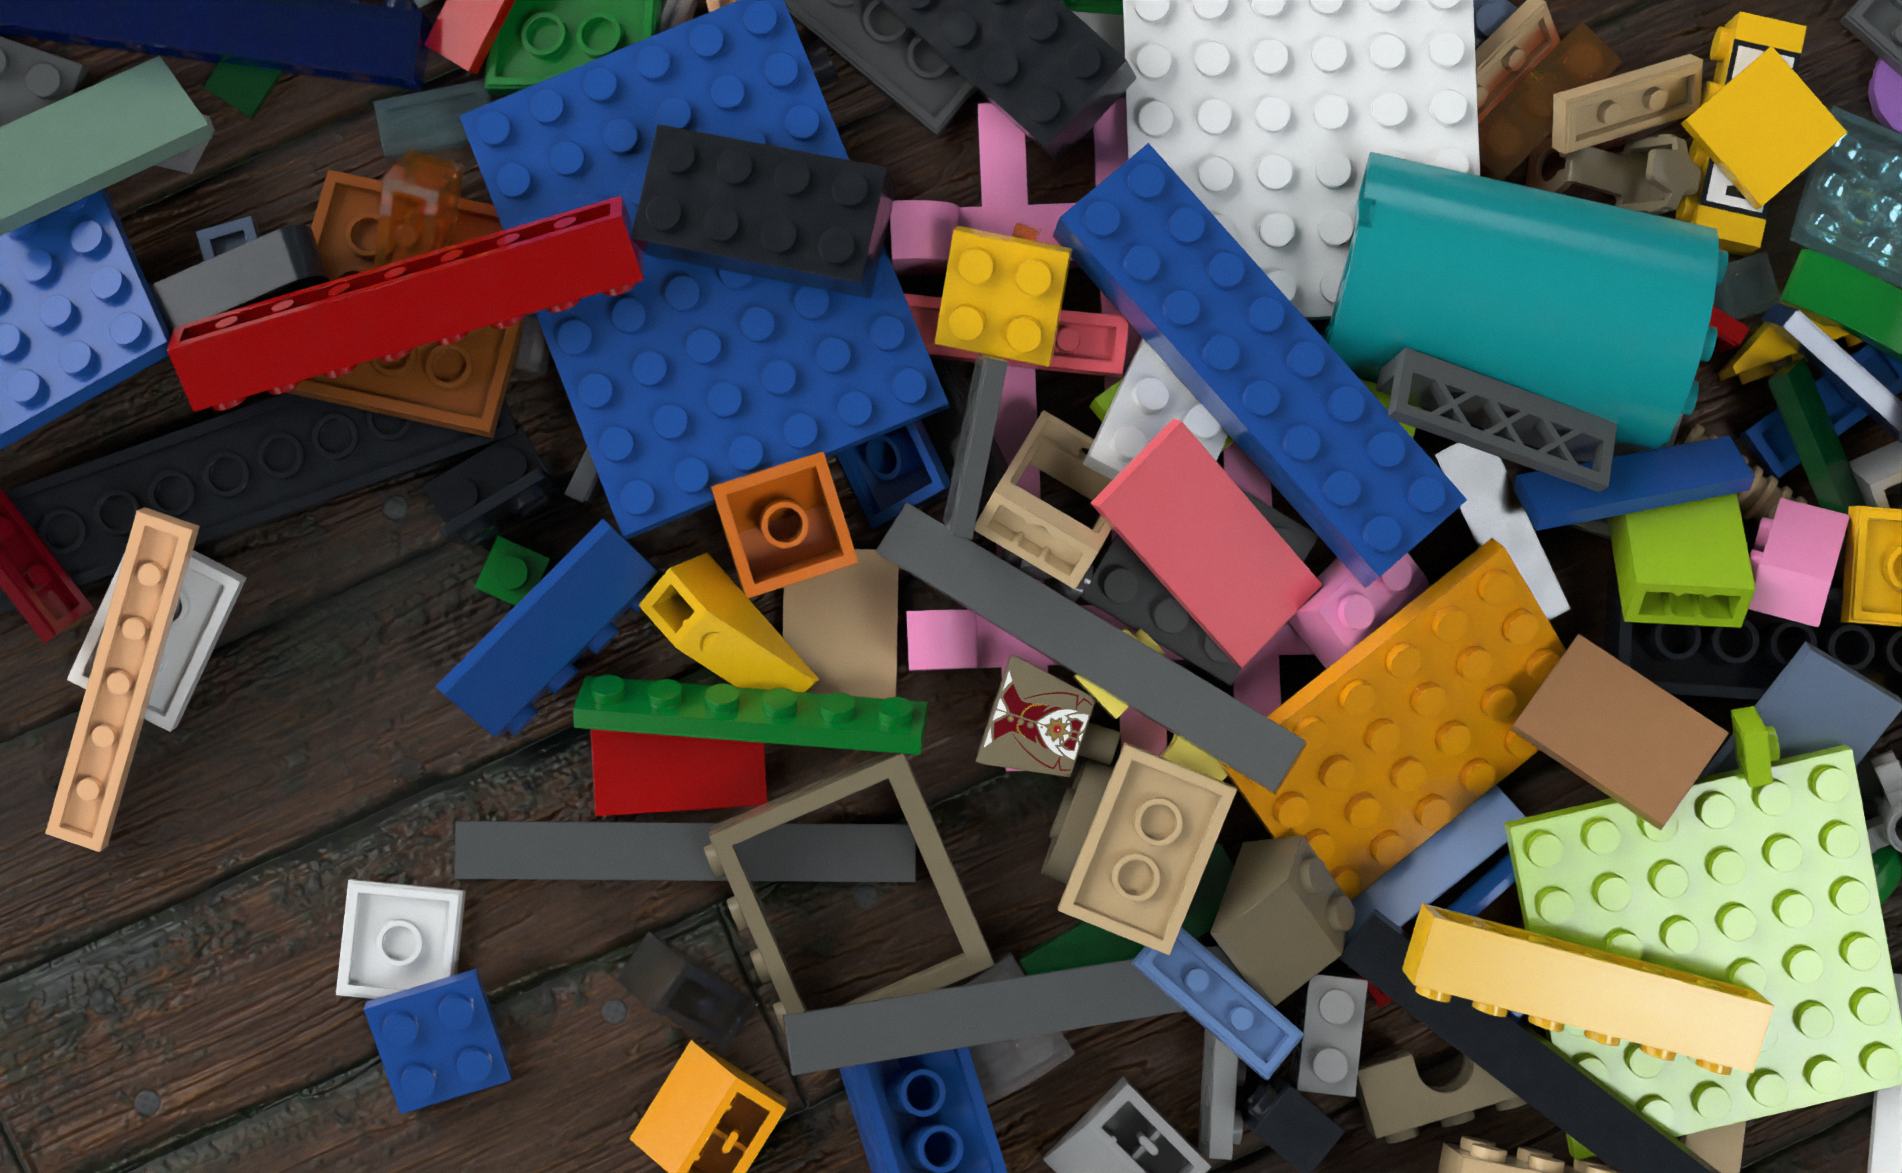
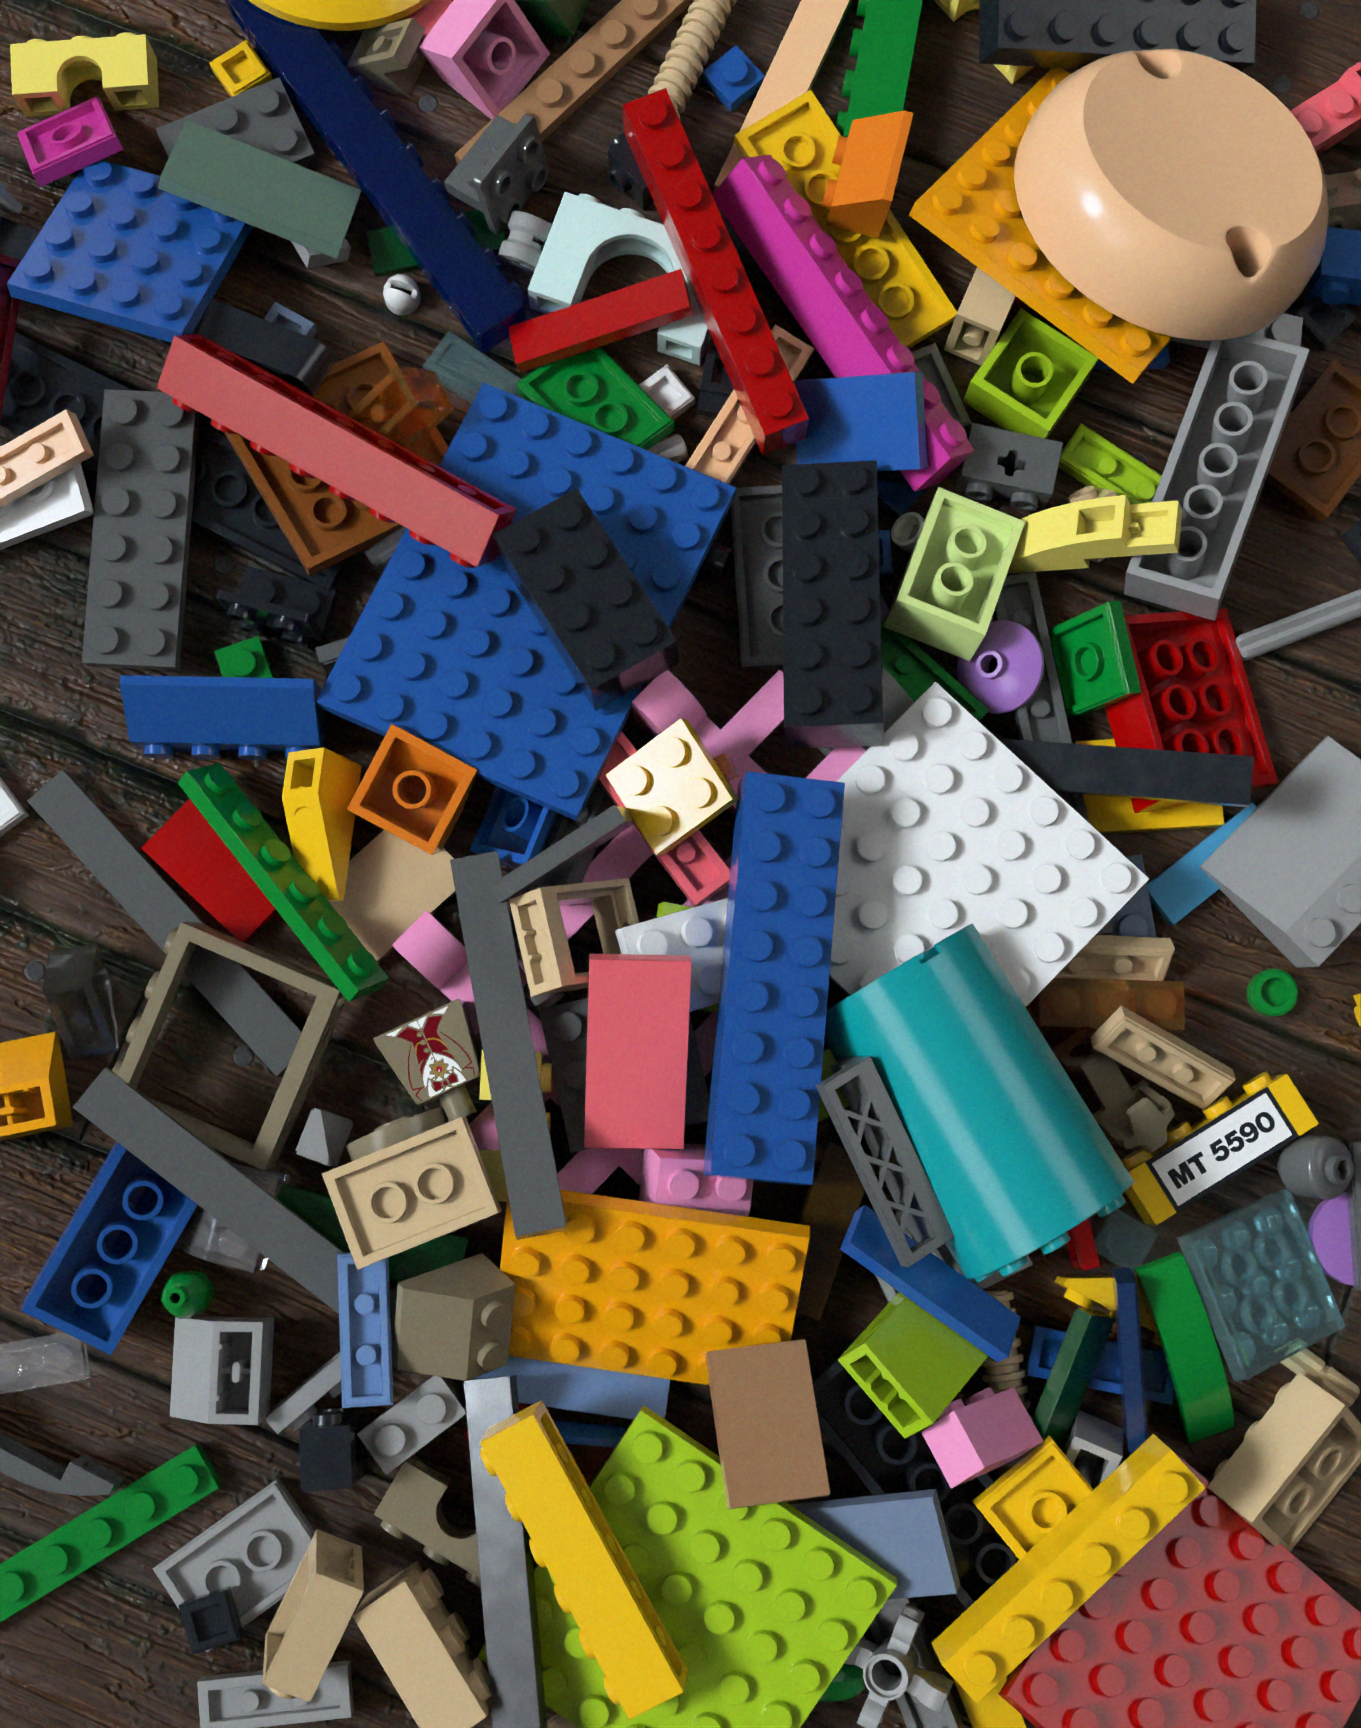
camera: 55 degrees right, 5 degrees down
yellow tile [1681,46,1848,210] -> none
lime plate [1731,706,1780,788] -> none
none -> dark grey plate [82,389,200,671]
none -> green plant [161,1271,215,1319]
none -> light grey slope [295,1108,353,1166]
none -> white hinge [383,274,421,315]
none -> dark grey head [1277,1134,1354,1200]

